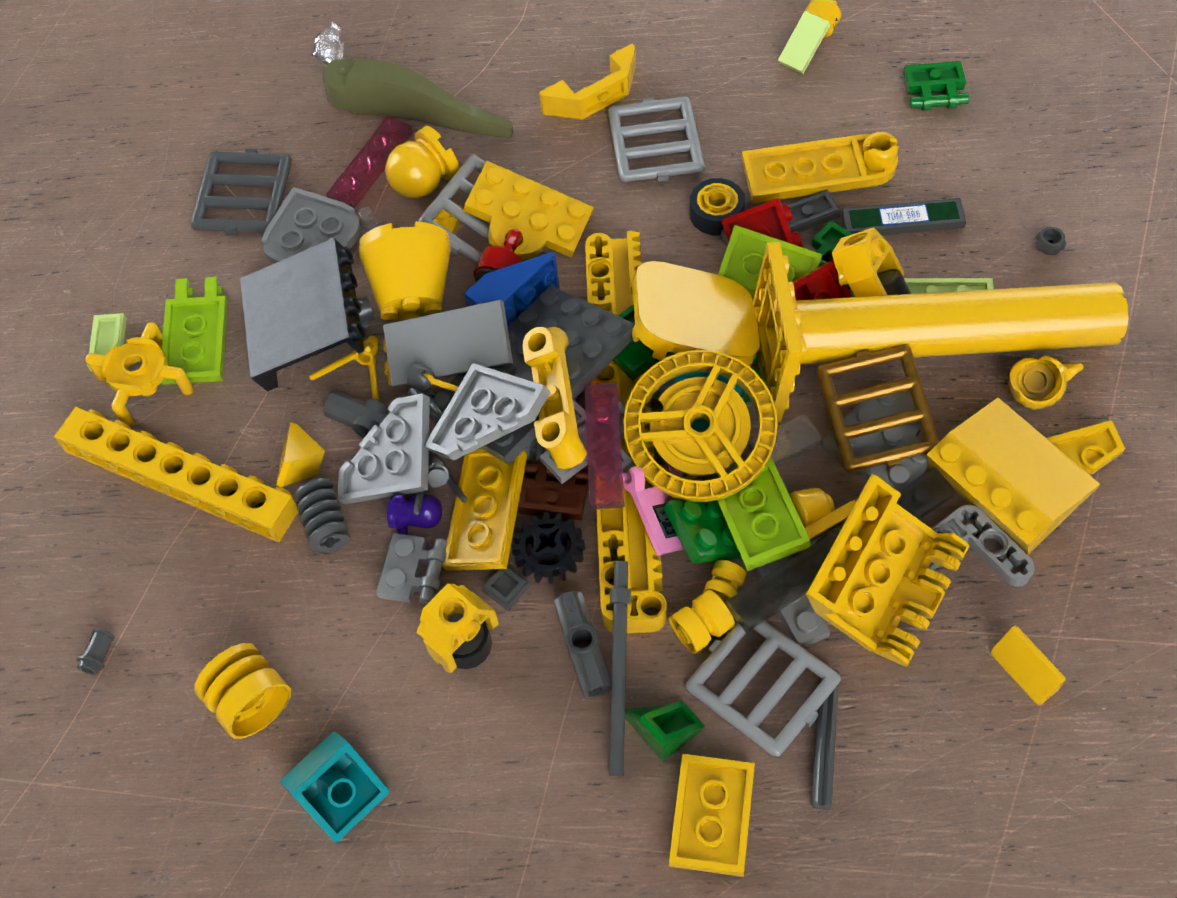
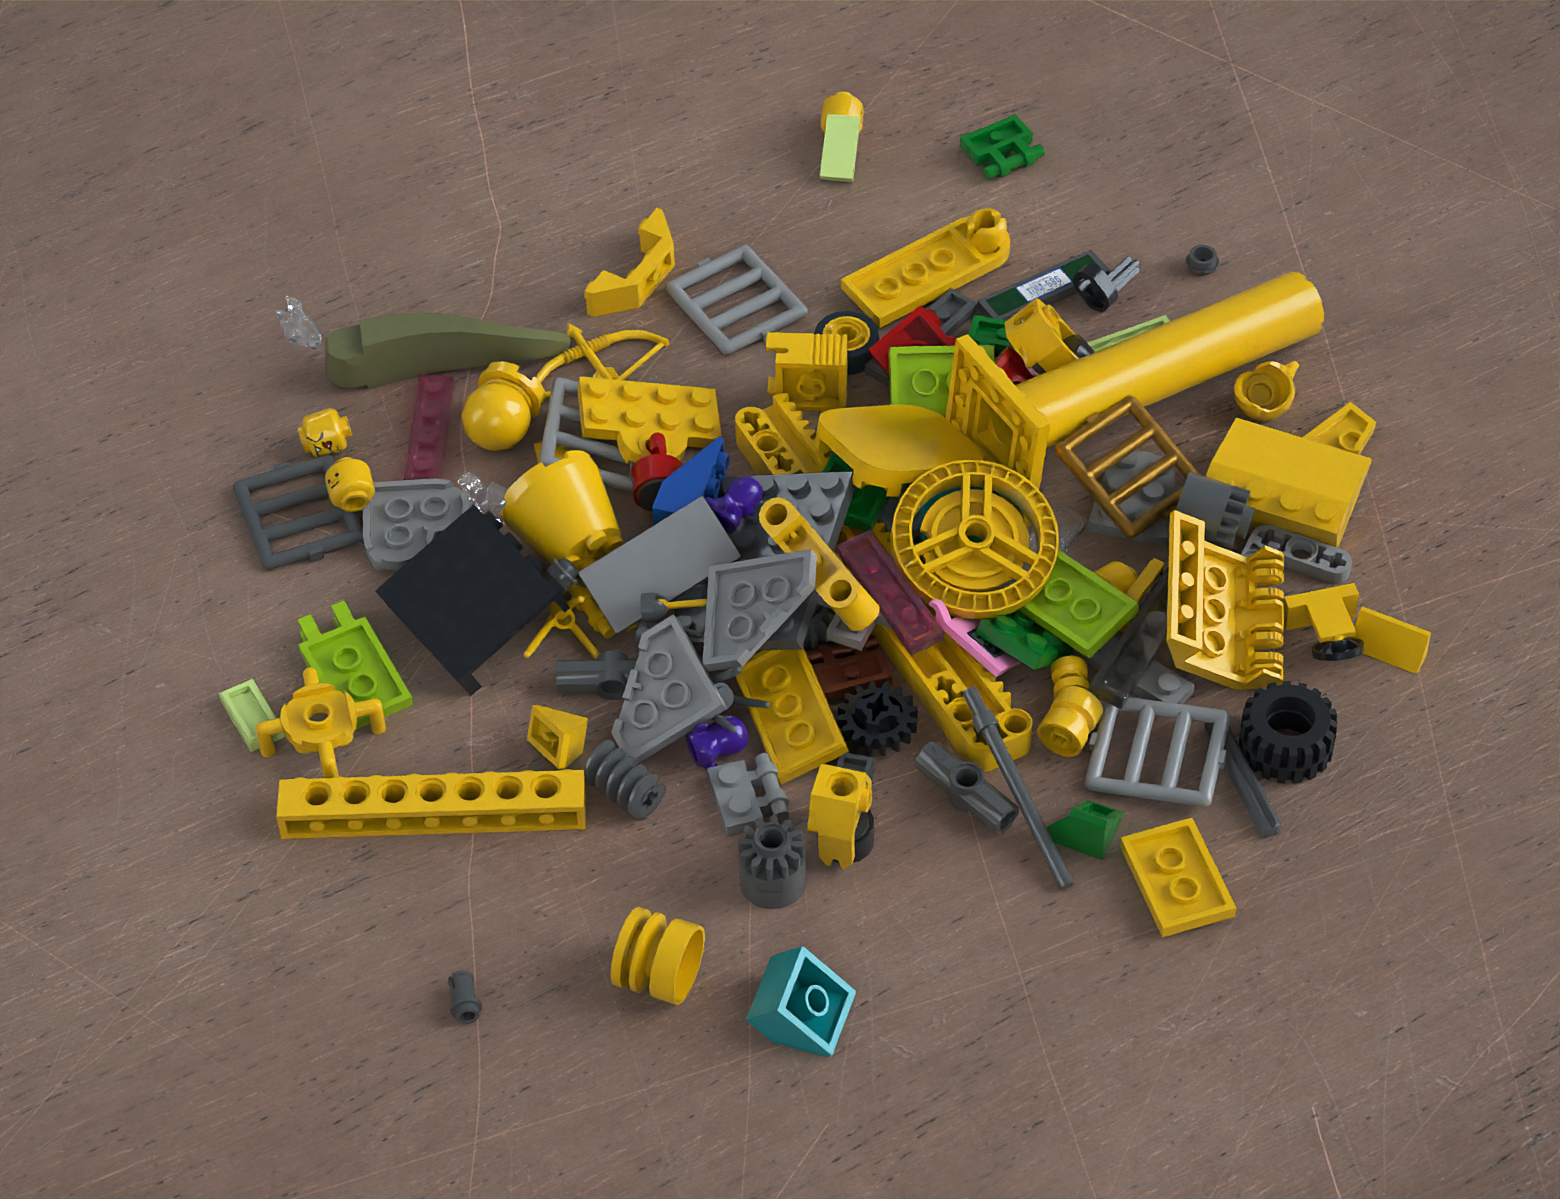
camera: 30 degrees left, 10 degrees down
none -> yellow head [298,408,352,457]
none -> yellow head [325,457,375,512]
none -> yellow piece [536,322,669,398]
none -> dark grey plate [546,557,580,590]
none -> dark purple animal [705,476,763,534]
none -> dark grey gear [738,815,806,909]
none -> yellow piece [766,332,848,412]
none -> black piece [1073,256,1140,312]
none -> dark grey gear [1176,472,1255,550]
none -> black tyre [1239,681,1338,784]
none -> yellow piece [1283,583,1365,661]

